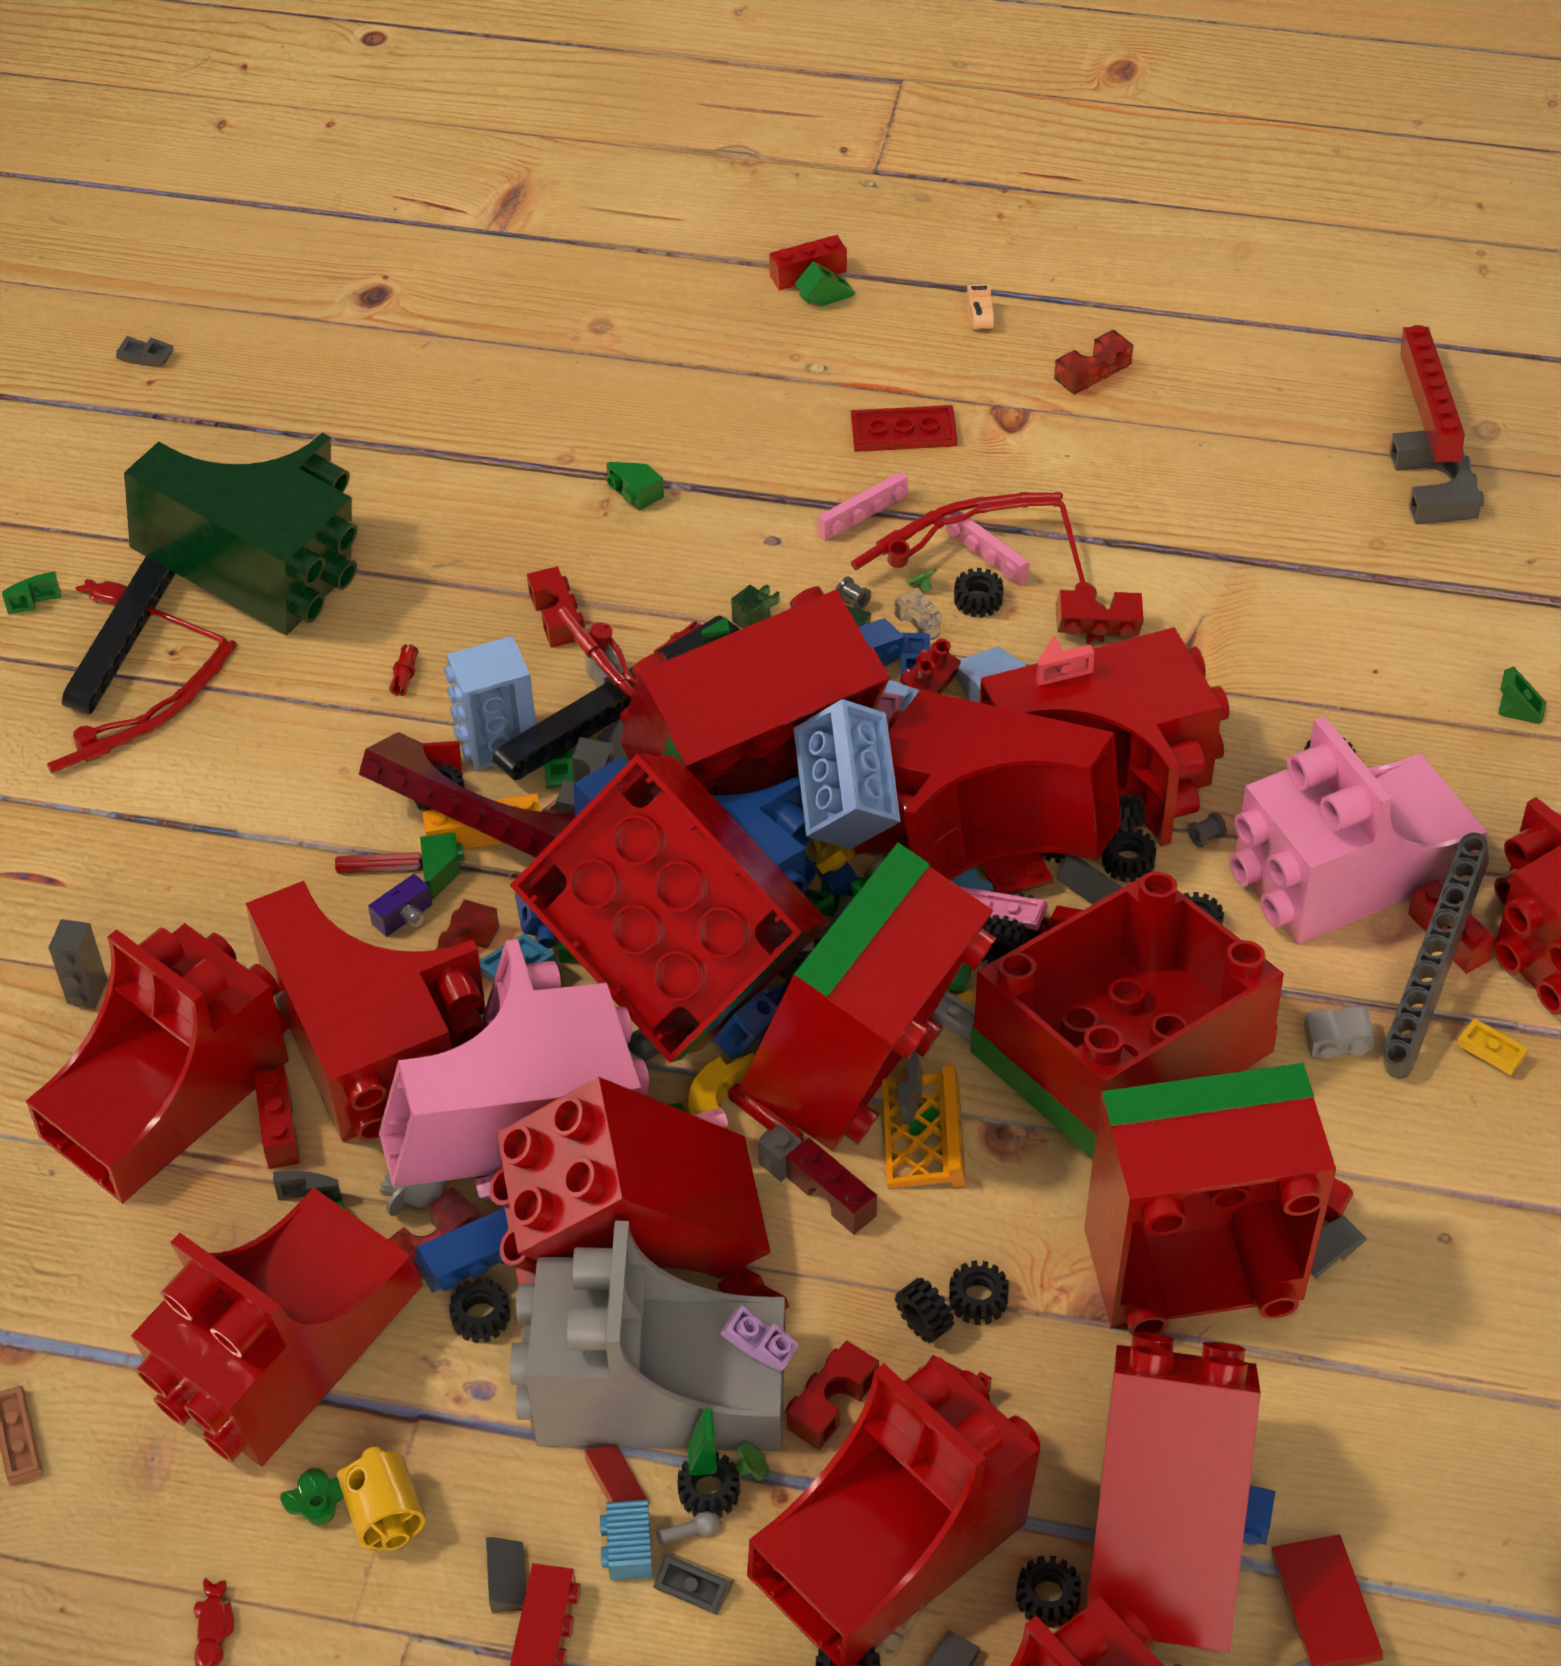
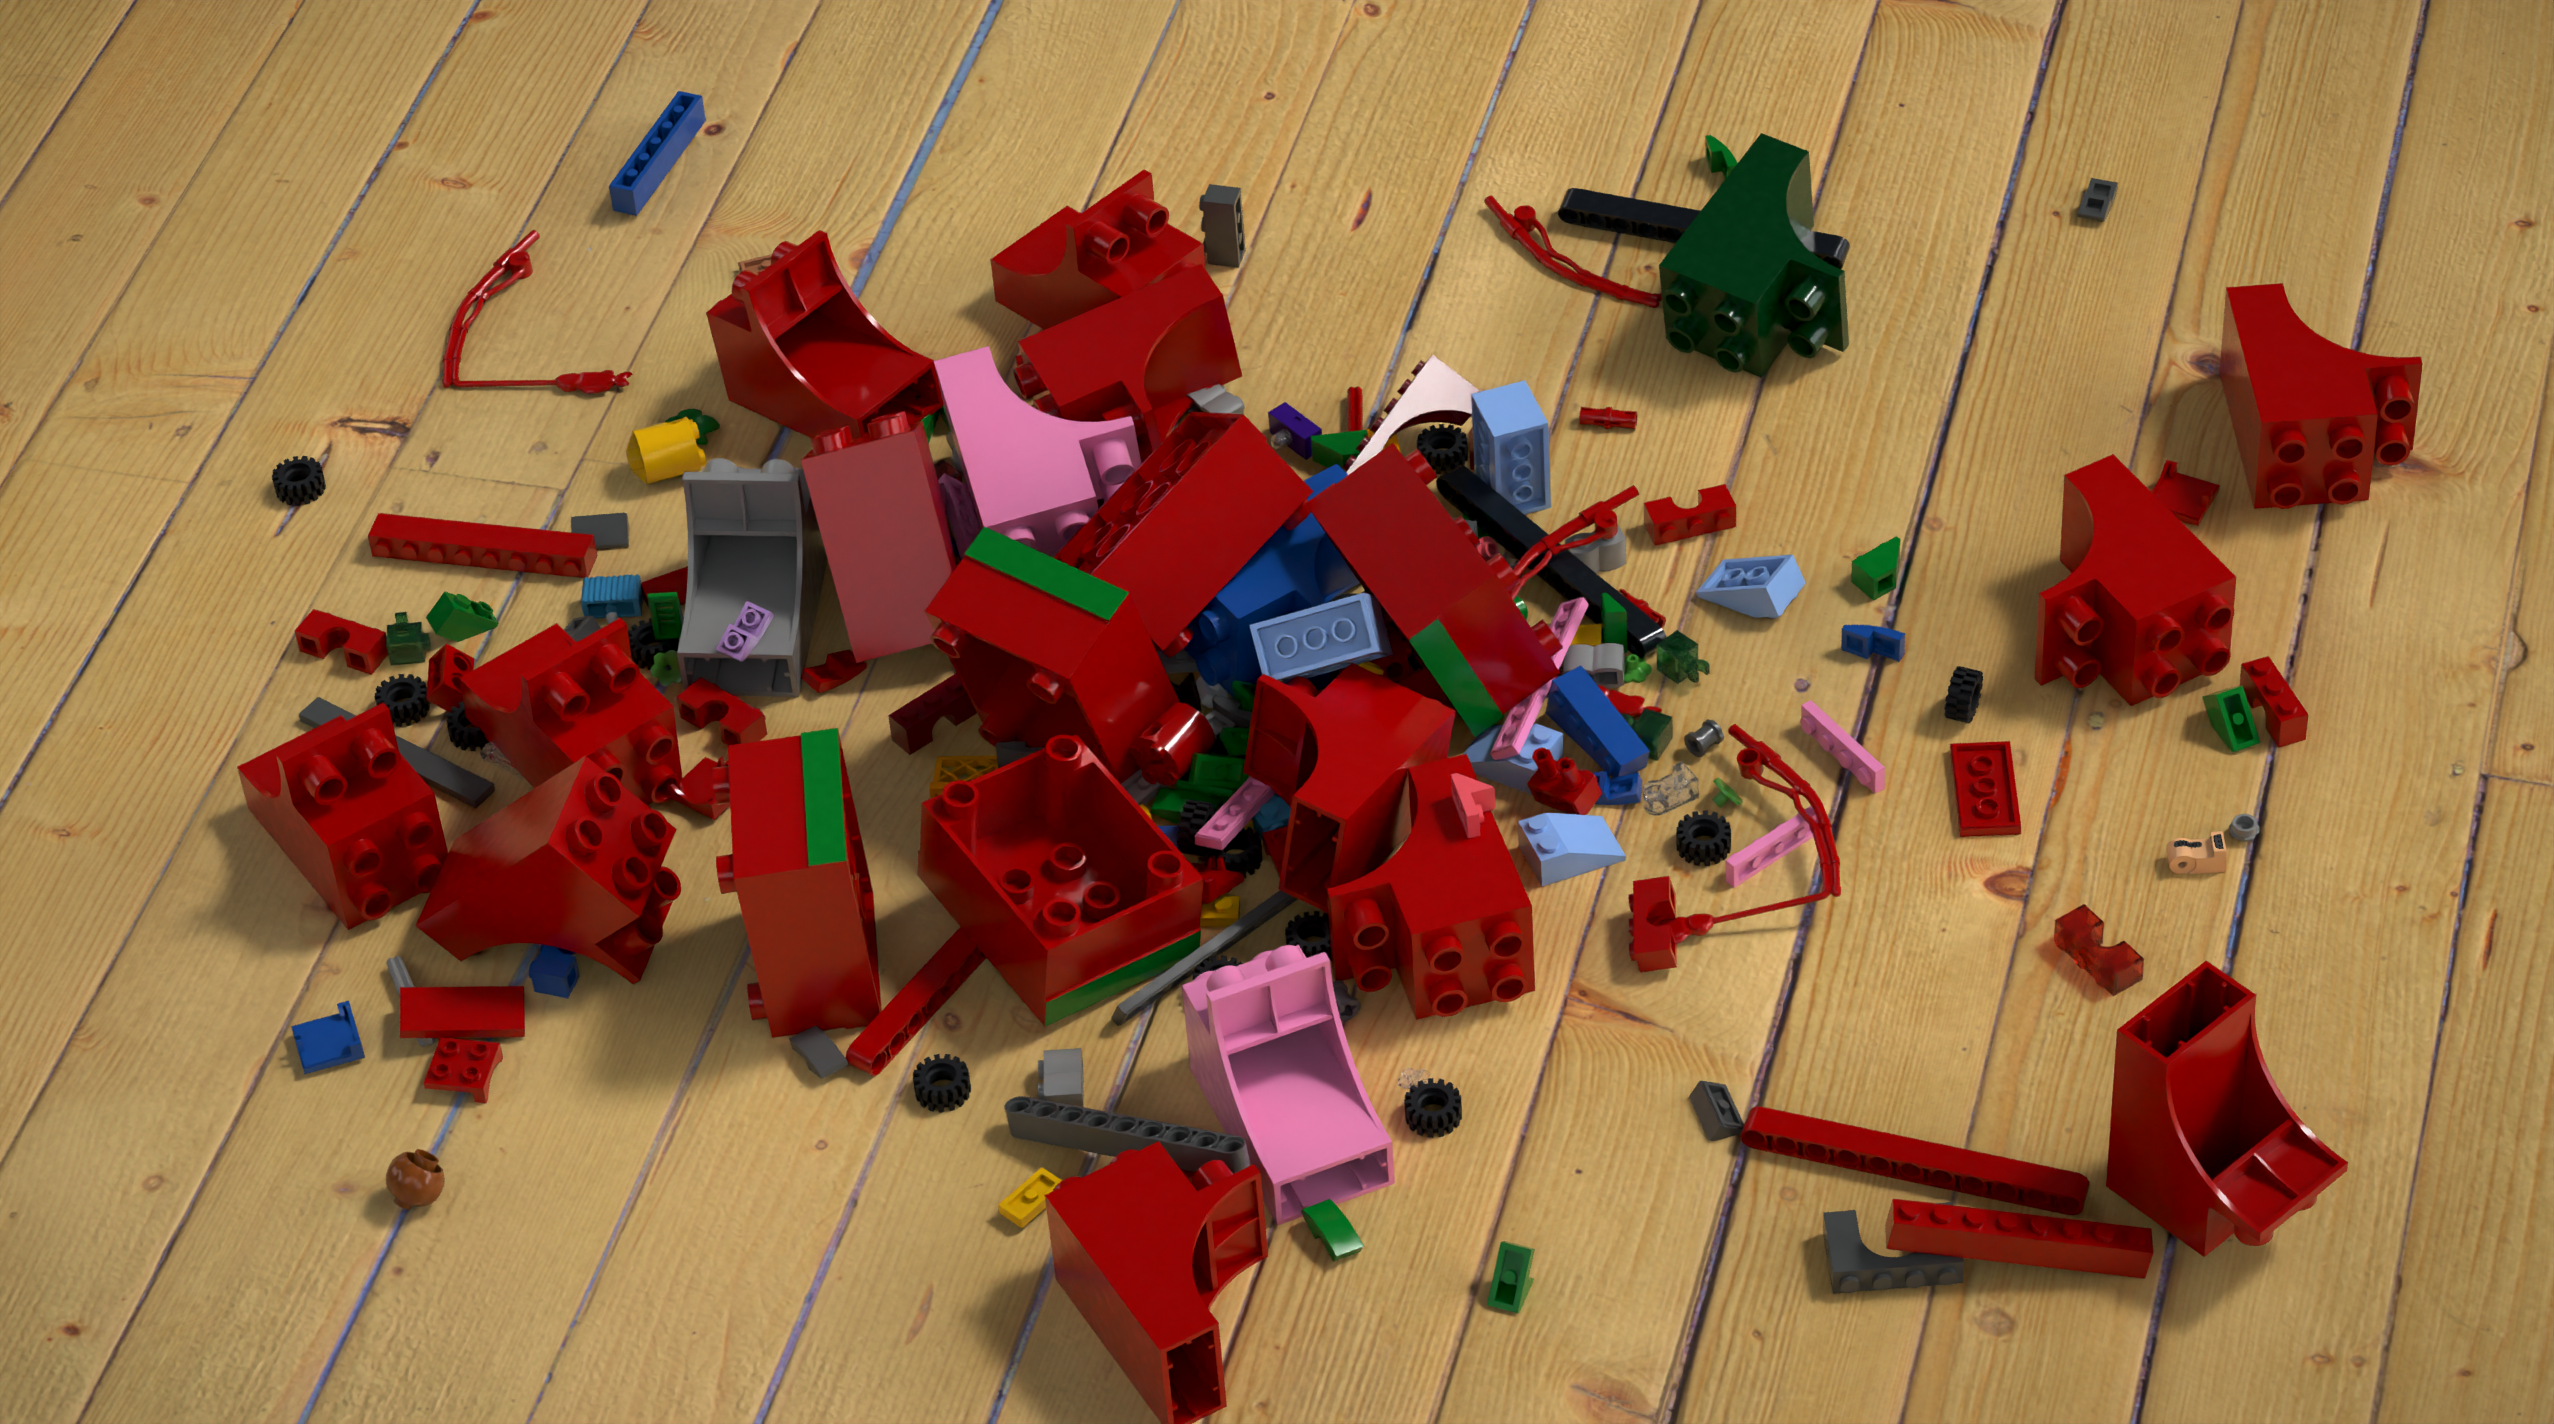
camera: 95 degrees right, 5 degrees down
none -> red piece [423,1037,503,1103]
none -> black tyre [913,1054,971,1112]
none -> green slope [1301,1199,1364,1262]
none -> dark grey slope [1690,1081,1744,1141]
none -> light blue slope [1696,555,1806,619]
none -> red beam [1740,1106,2090,1216]
none -> blue slope [1841,625,1905,661]
none -> black tyre [1944,666,1983,723]
none -> red arch [2034,454,2236,706]
none -> red arch [2106,961,2348,1257]
none -> red piece [2151,460,2220,526]
none -> red arch [2219,283,2423,509]
none -> light grey plate [2229,814,2260,842]

